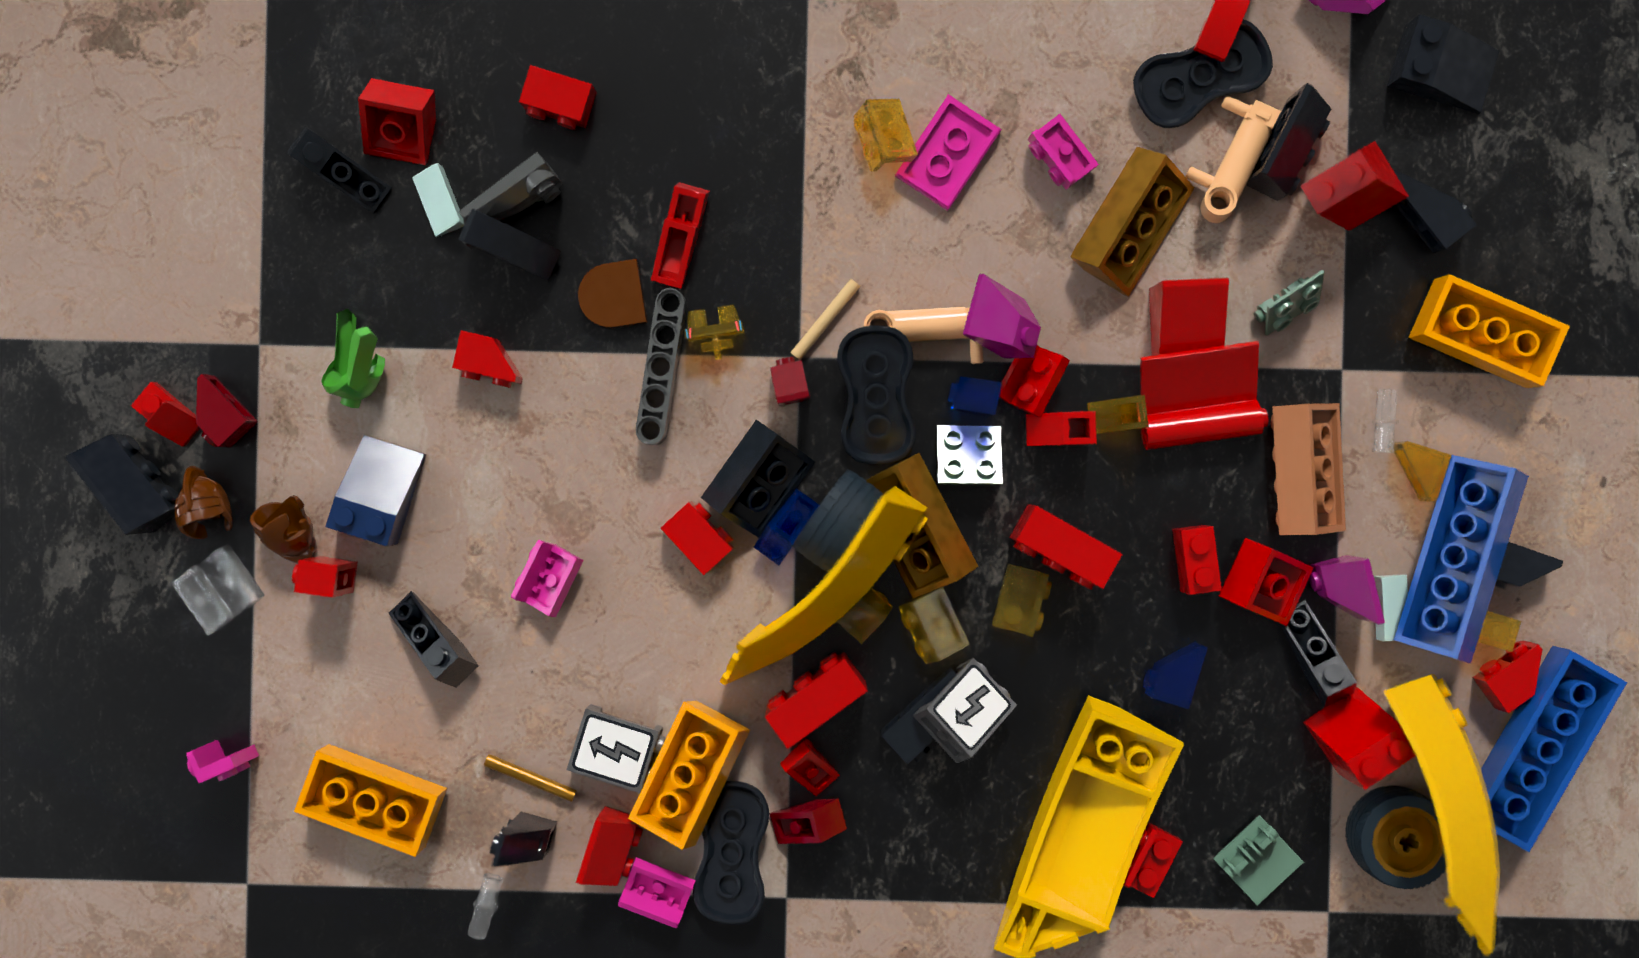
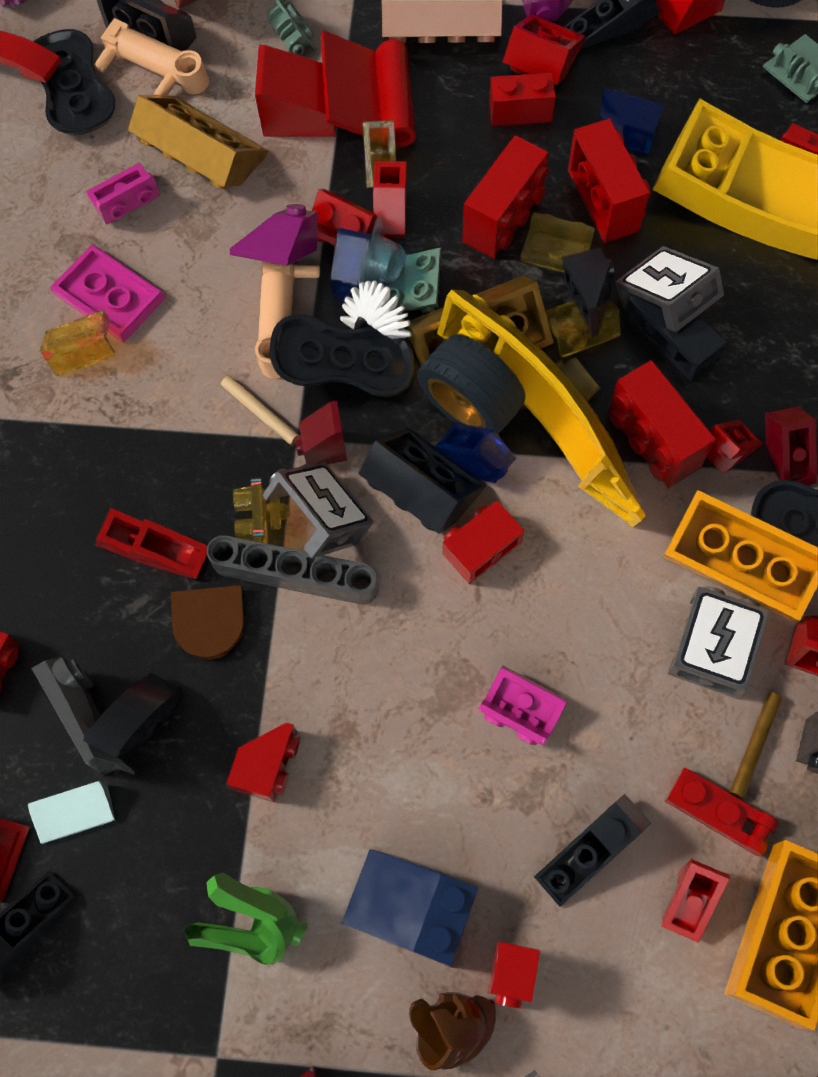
camera: 80 degrees left, 20 degrees down
none -> panel [262,462,374,558]
none -> white hair [340,281,412,339]
none -> clear light blue piece [360,217,406,285]
none -> black slope [562,248,615,337]
none -> red brick [568,118,651,243]
none -> red slope [661,859,730,943]
none -> red plate [664,767,780,857]

